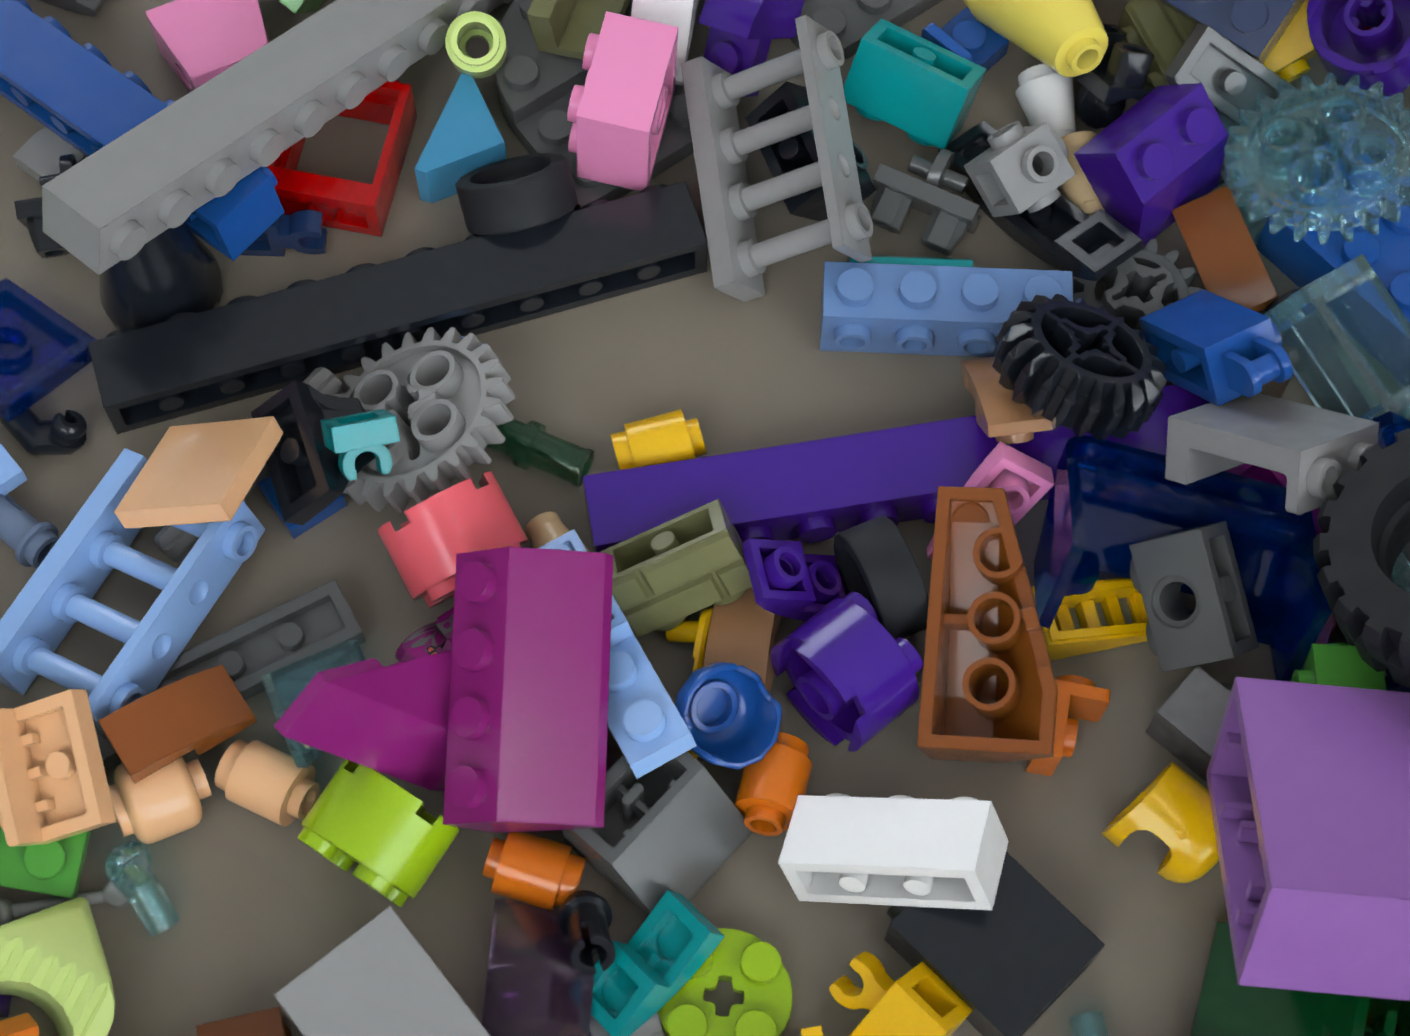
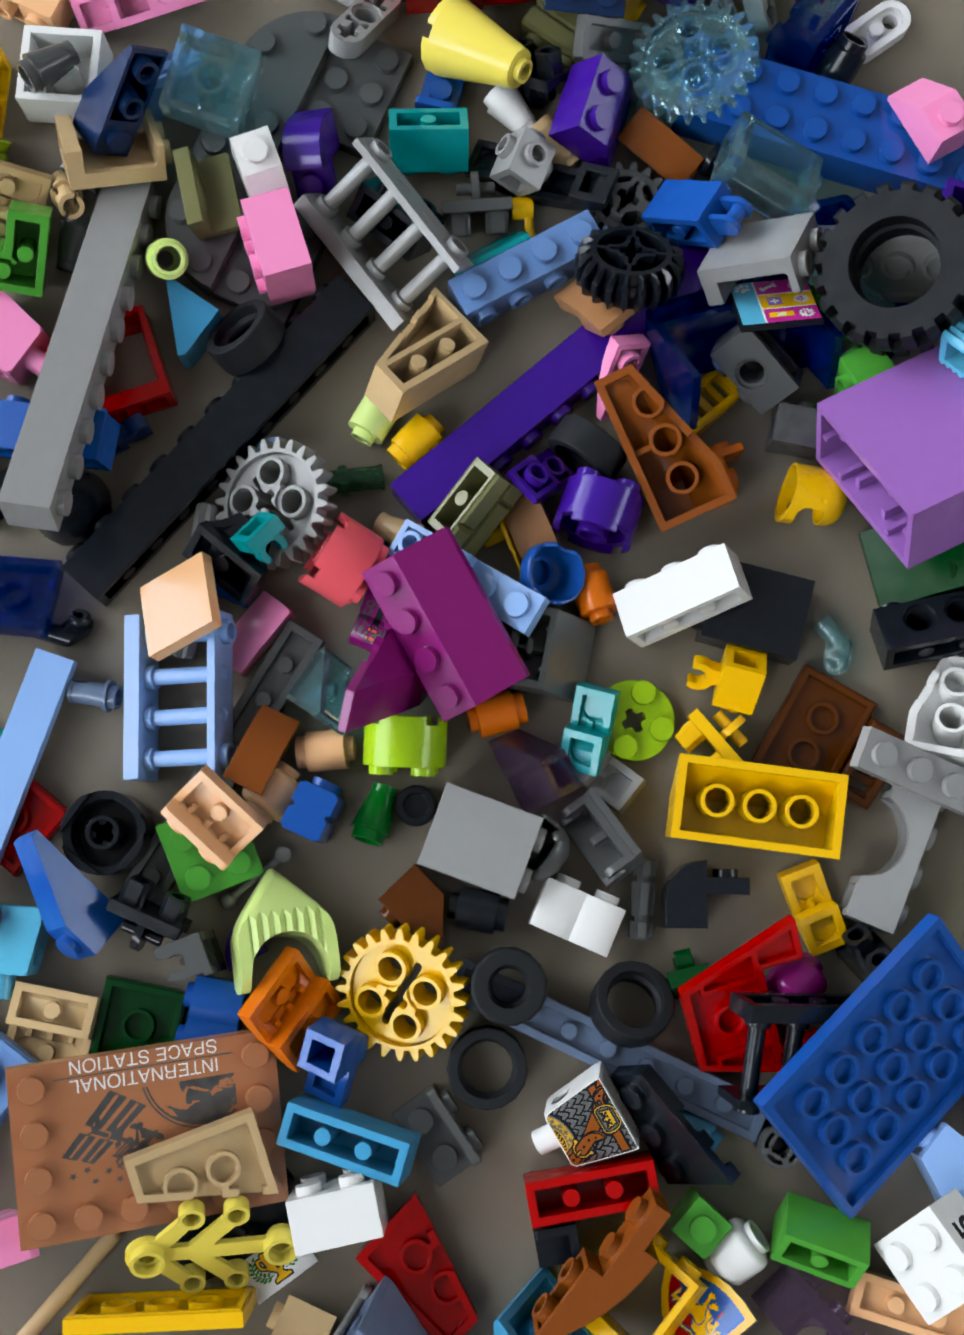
camera: 30 degrees left, 15 degrees up
clear light blue arm [105,841,180,937] -> none
black pin [557,890,616,974] -> none
none -> bright pink slope [233,590,295,677]
none -> blue brick [280,776,346,844]
none -> yellowish green brick [348,395,396,447]
none -> green cone [350,782,396,847]
none -> tan wedge [364,287,489,423]
none -> black tile [395,785,437,827]
none -> yellow hand [512,197,536,238]
none -> piece [729,278,825,333]

